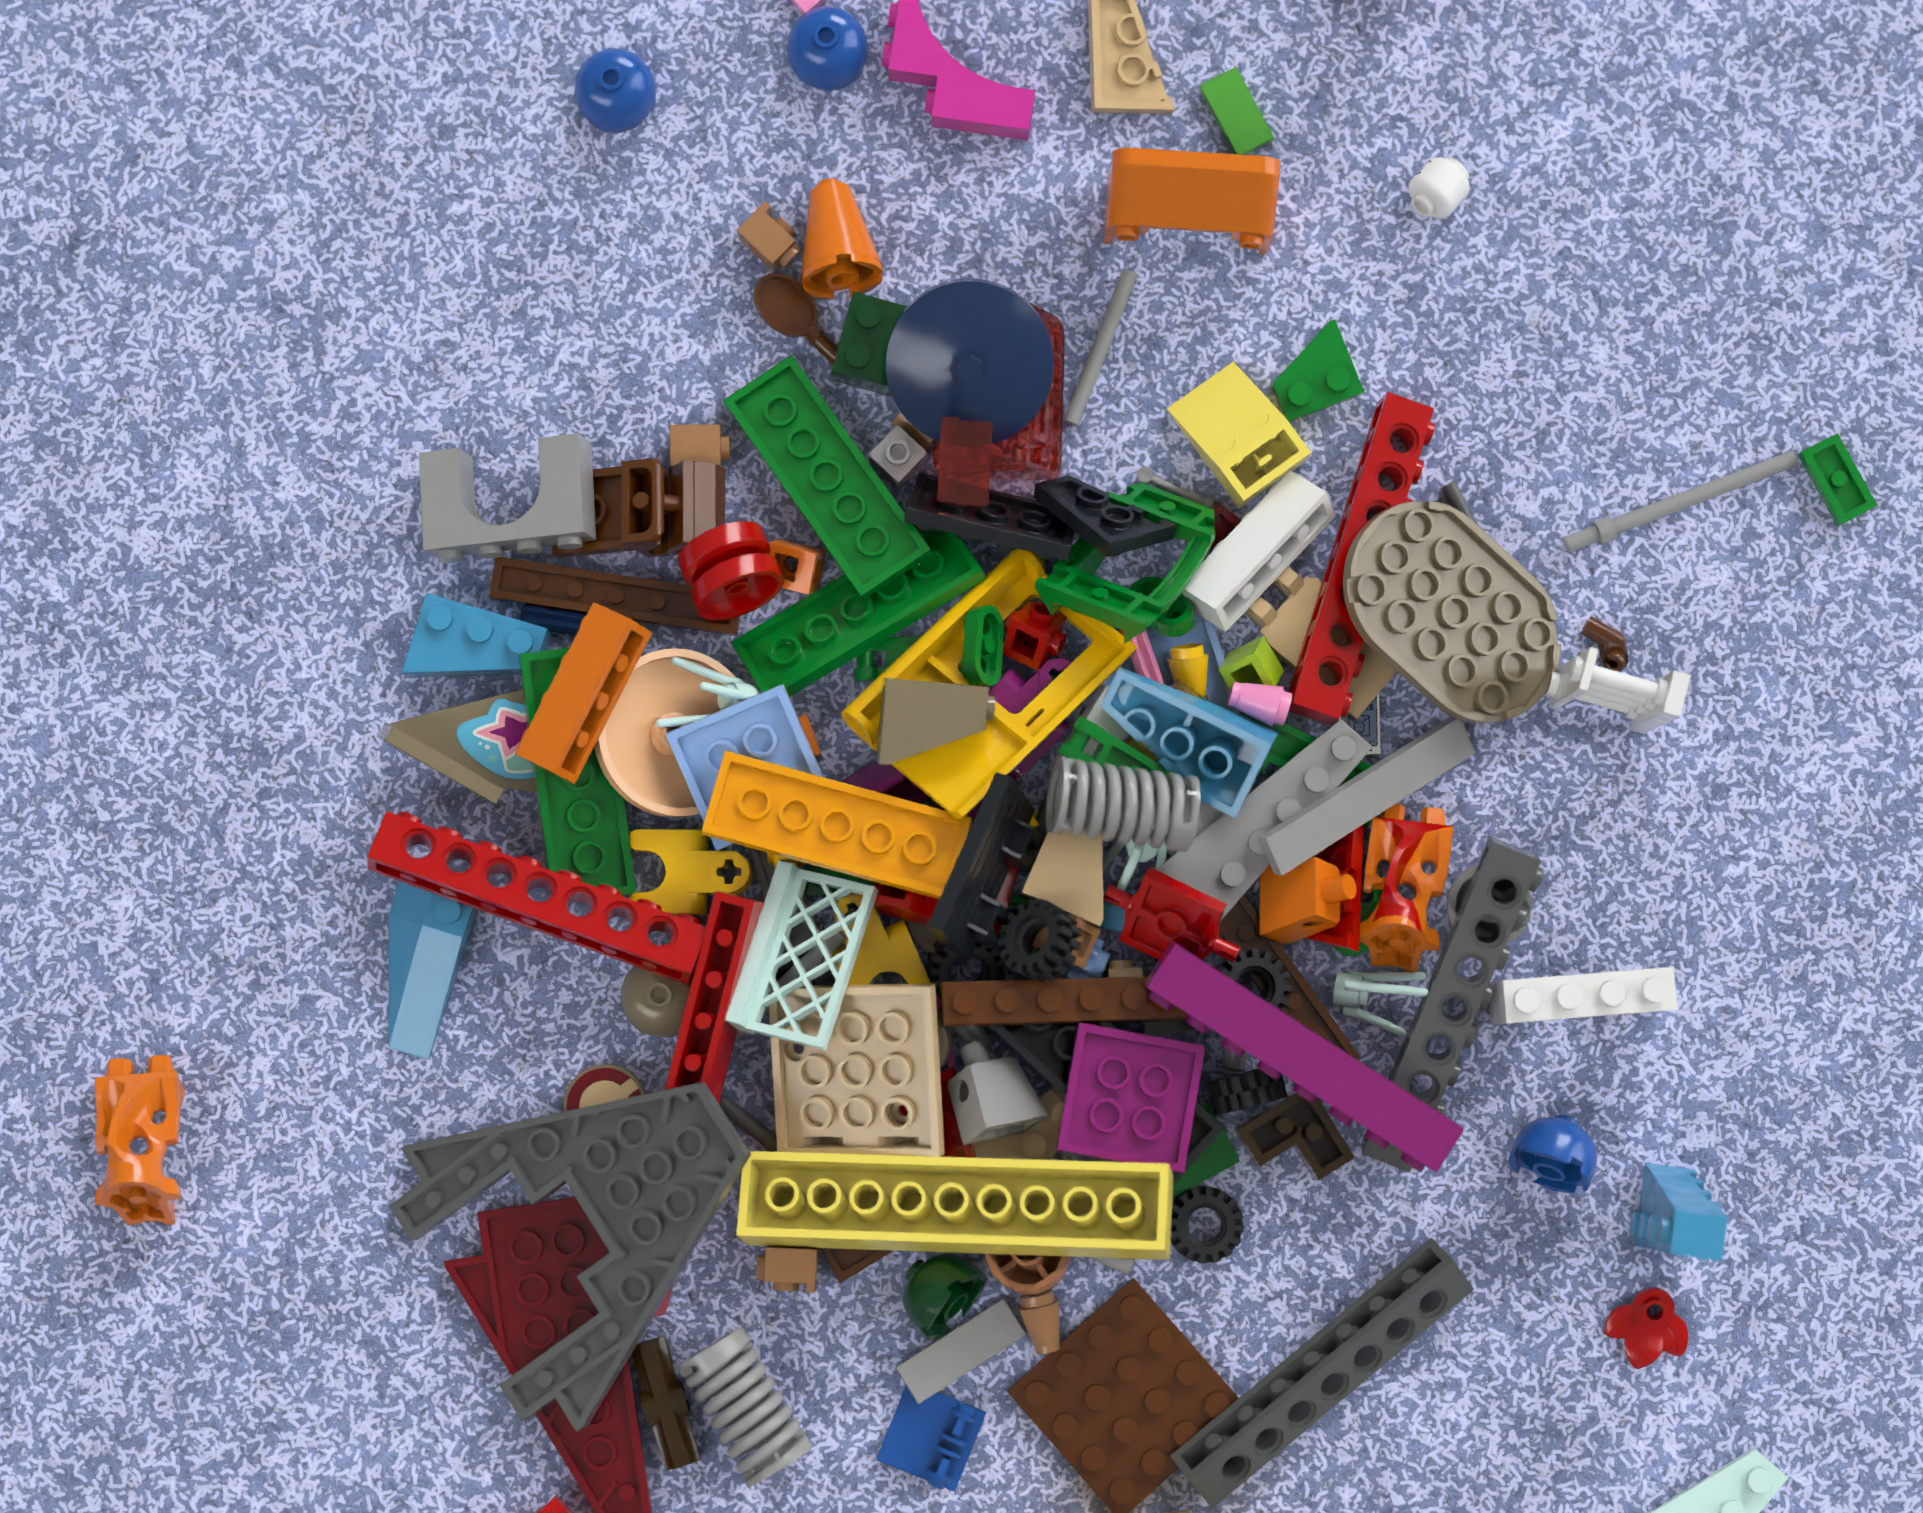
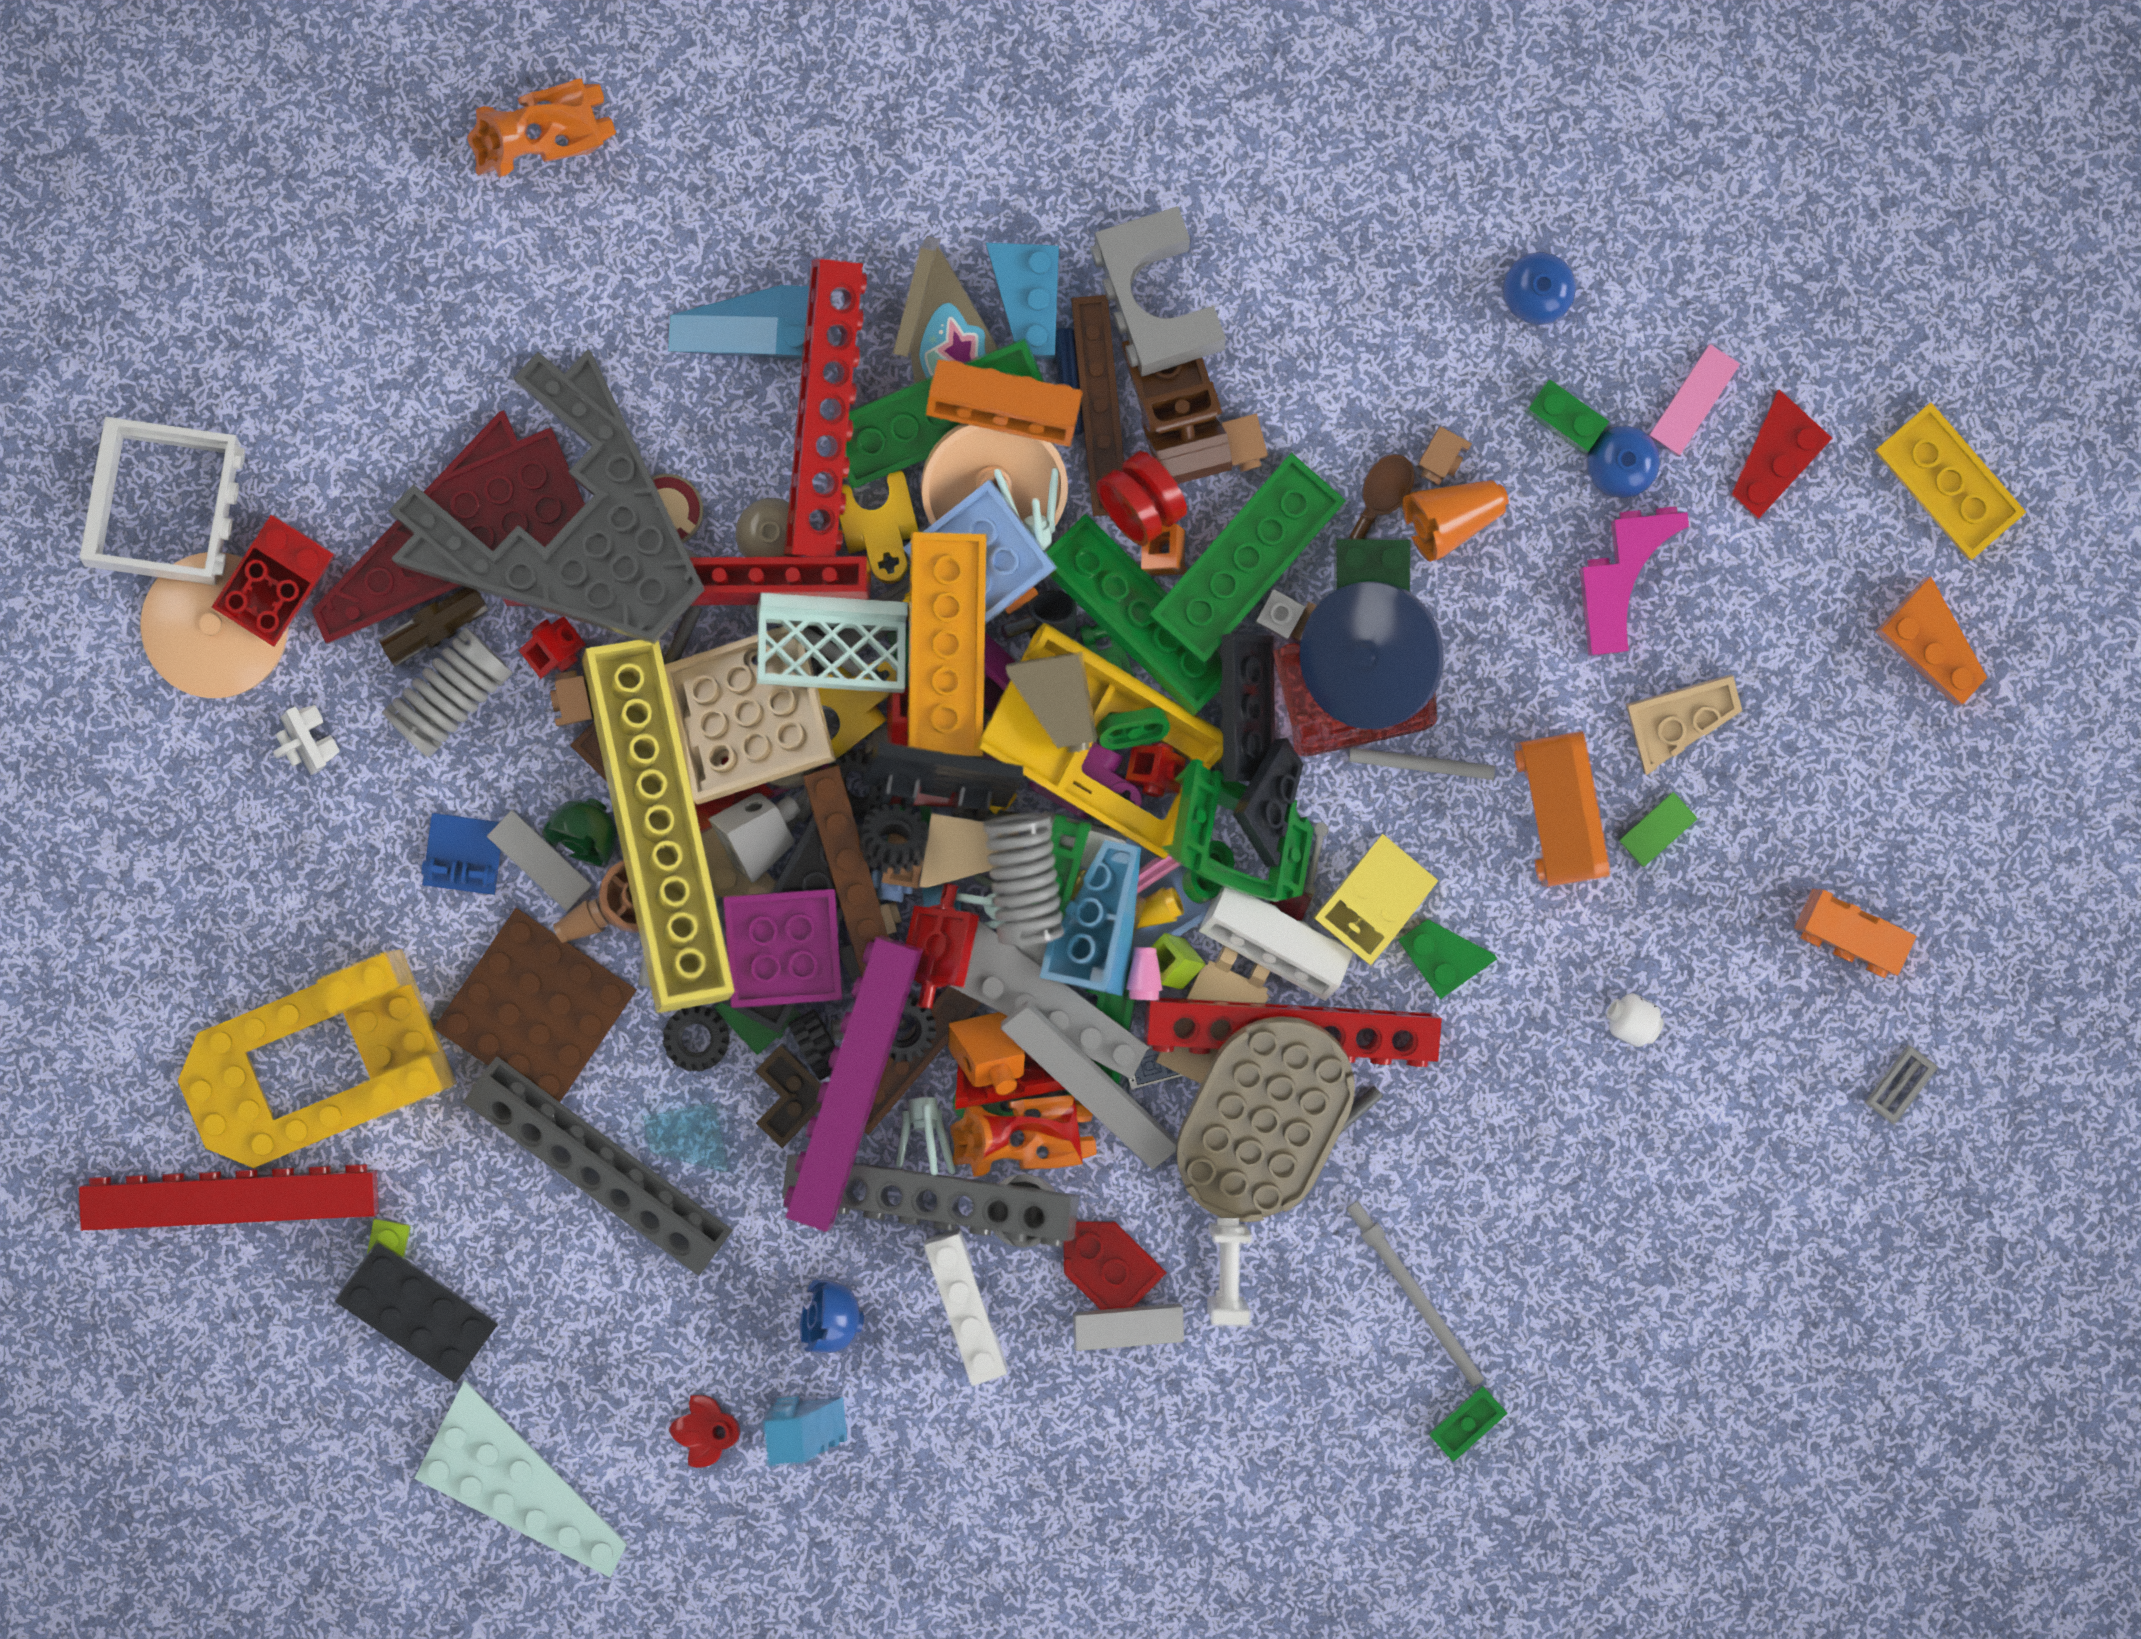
camera: 80 degrees right, 5 degrees up
clear red panel [937,416,993,507] -> none
reddish brown arm [1580,616,1628,672] -> none
none -> red brick [518,616,586,679]
none -> clear light blue wing [643,1102,729,1172]
none -> black piece [1001,590,1077,640]
none -> red tile [1064,1221,1167,1310]
none -> light grey tile [1073,1303,1184,1351]
none -> green brick [1524,379,1609,454]

